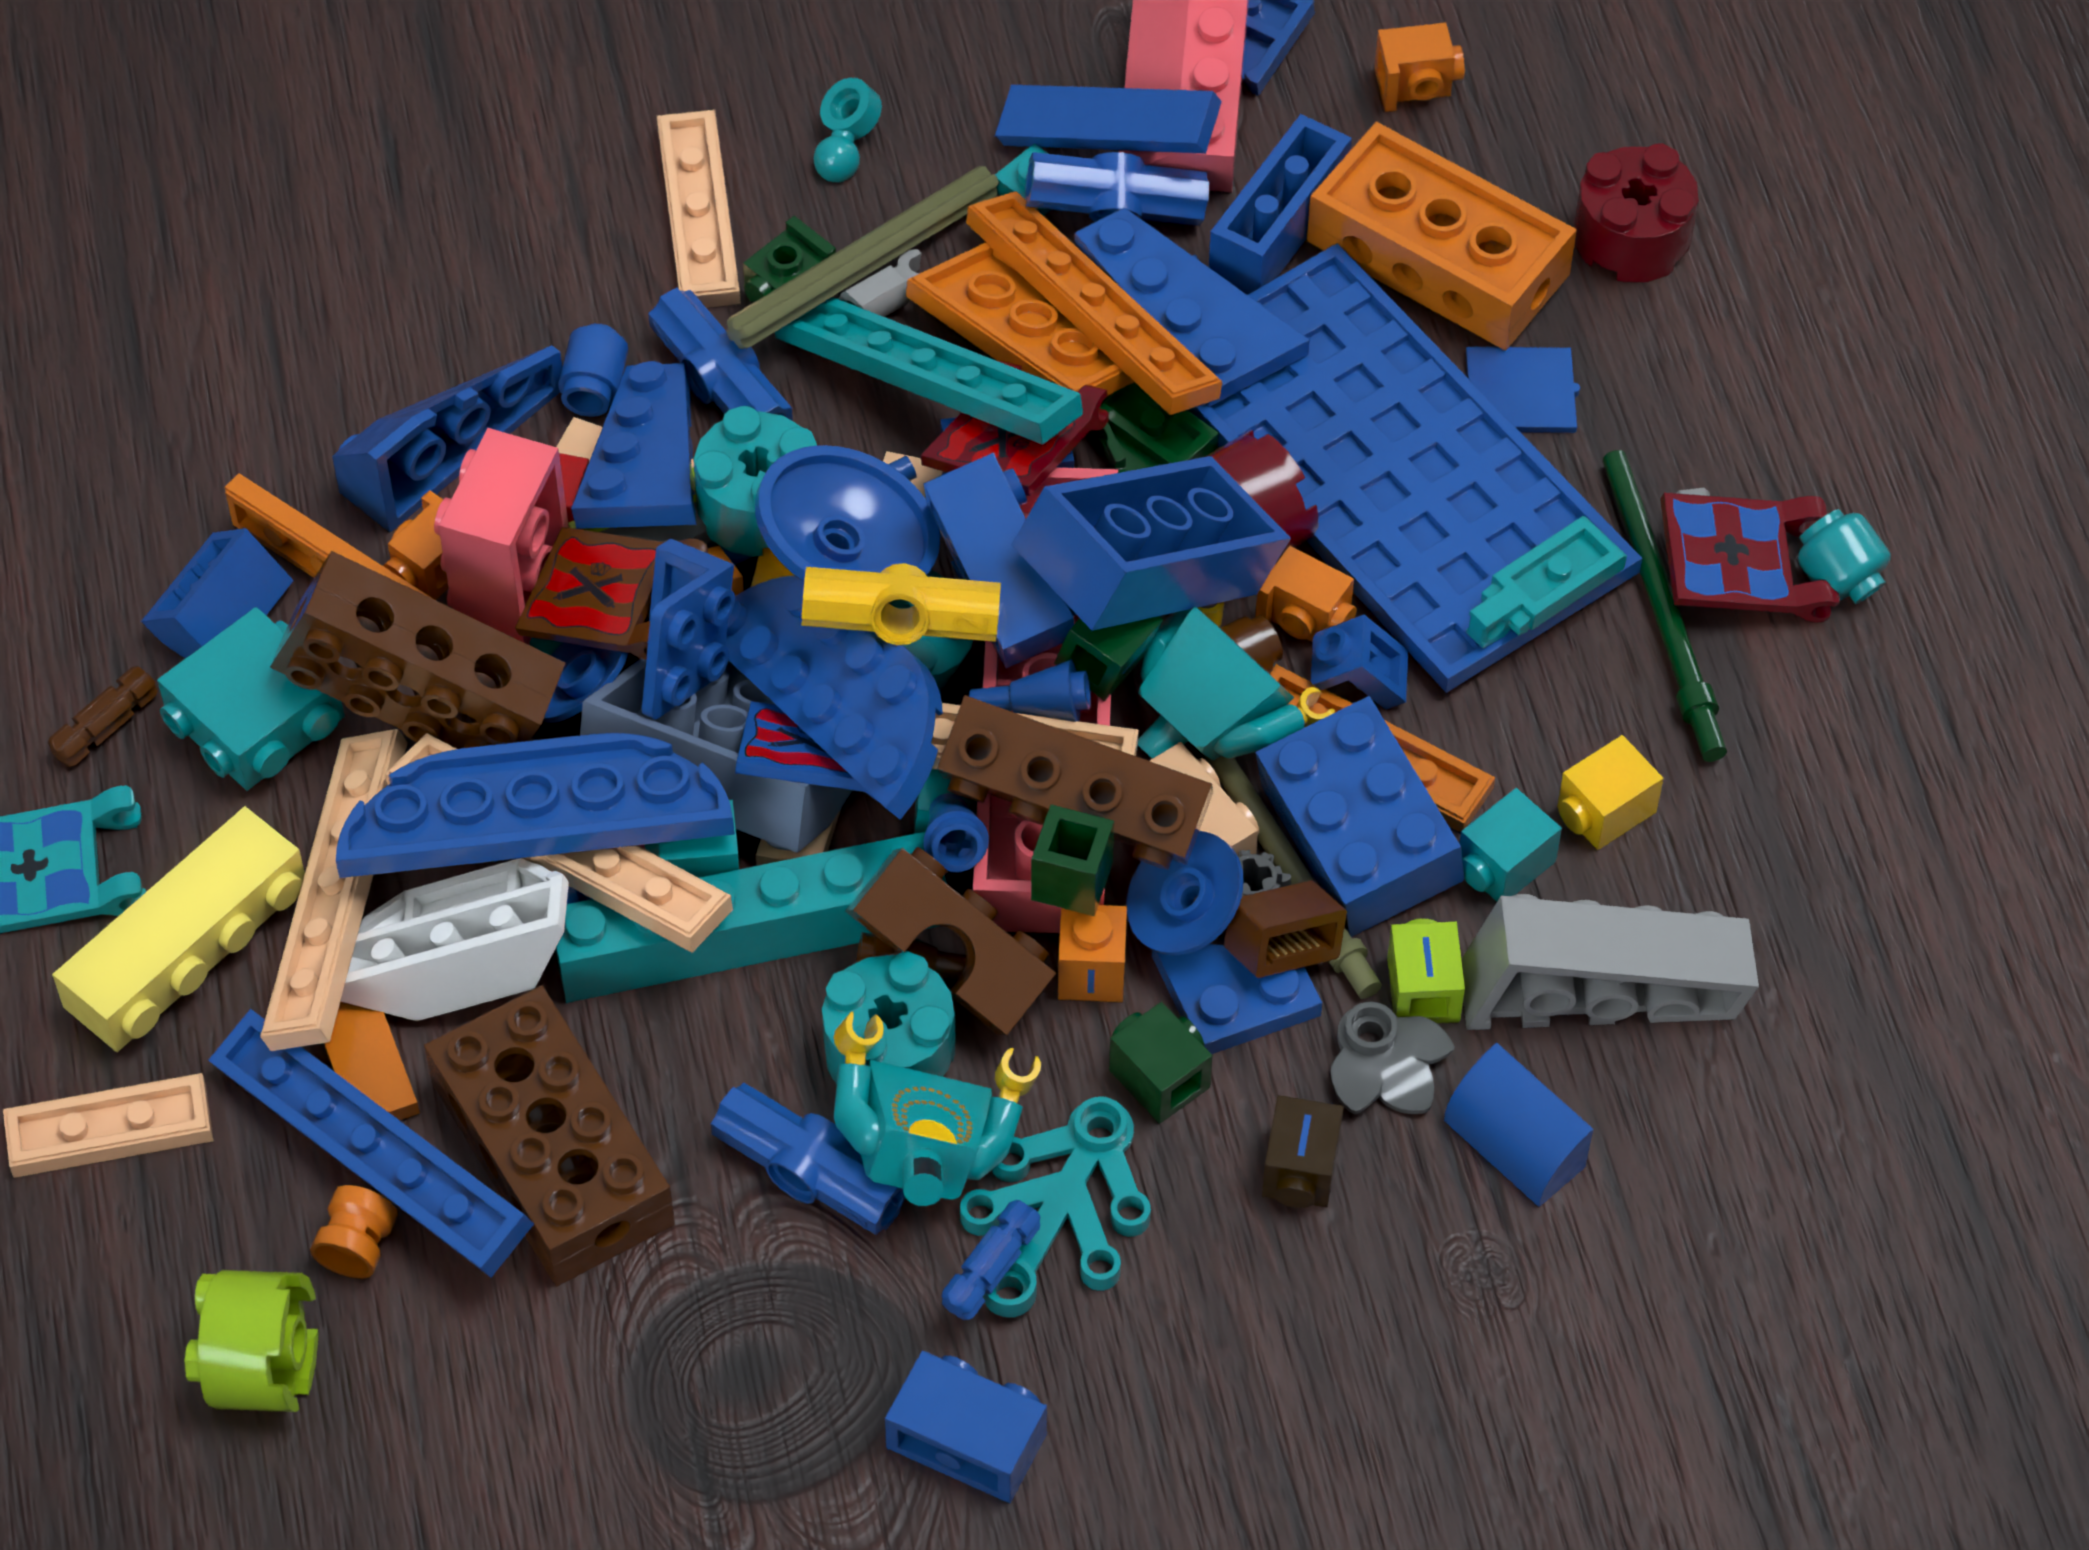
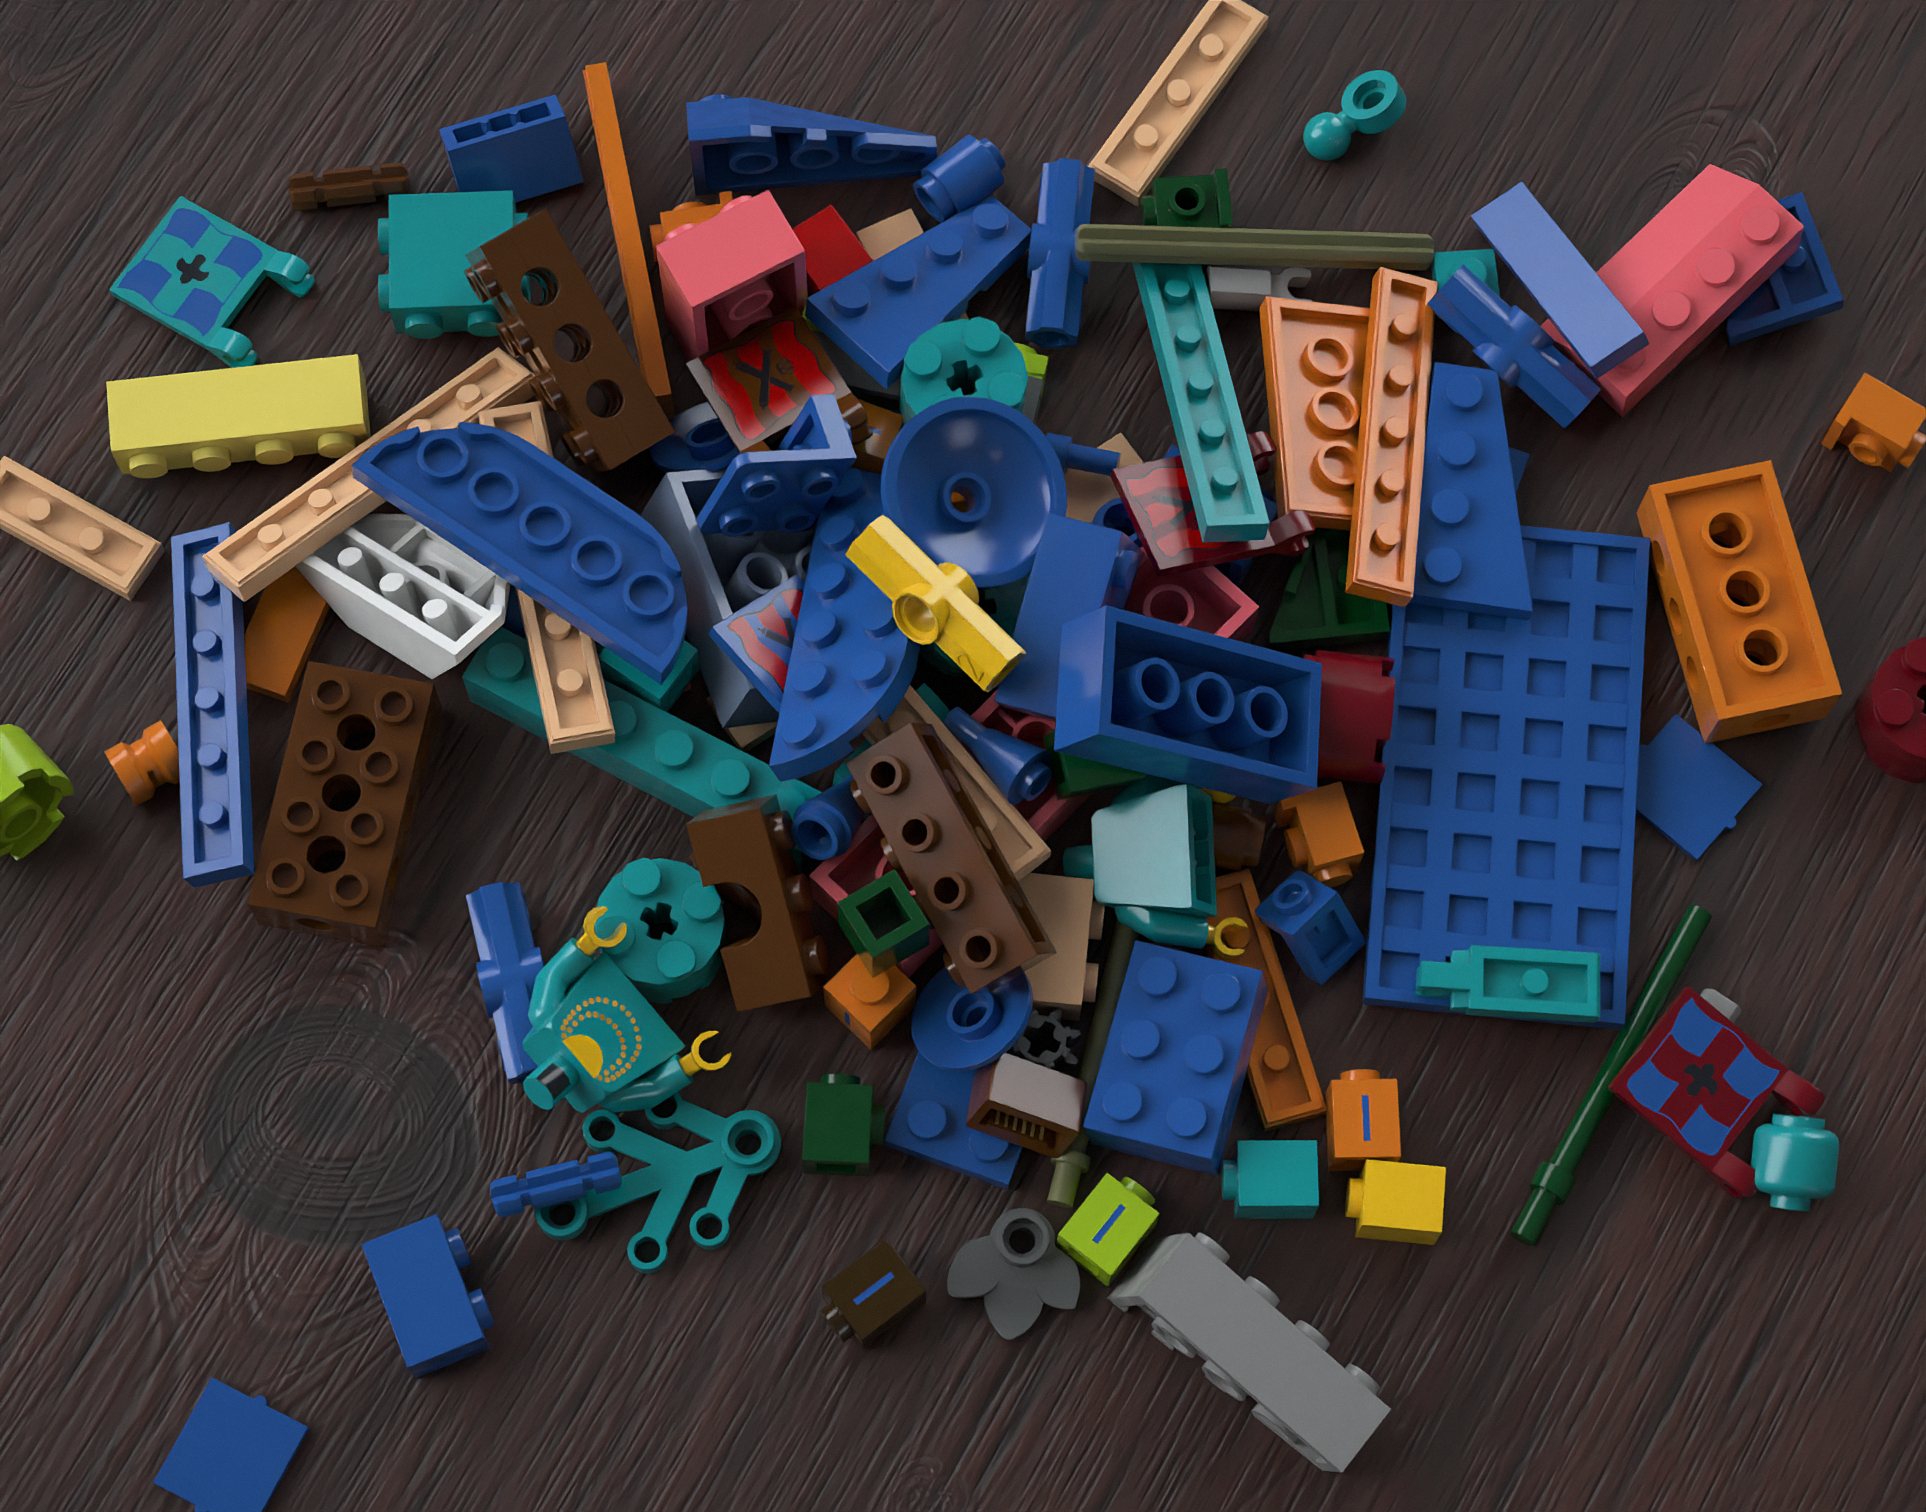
camera: 40 degrees right, 15 degrees up
blue brick [1209,114,1352,295] -> none
blue brick [1444,1043,1593,1207] -> none
none -> orange brick [1325,1069,1401,1171]

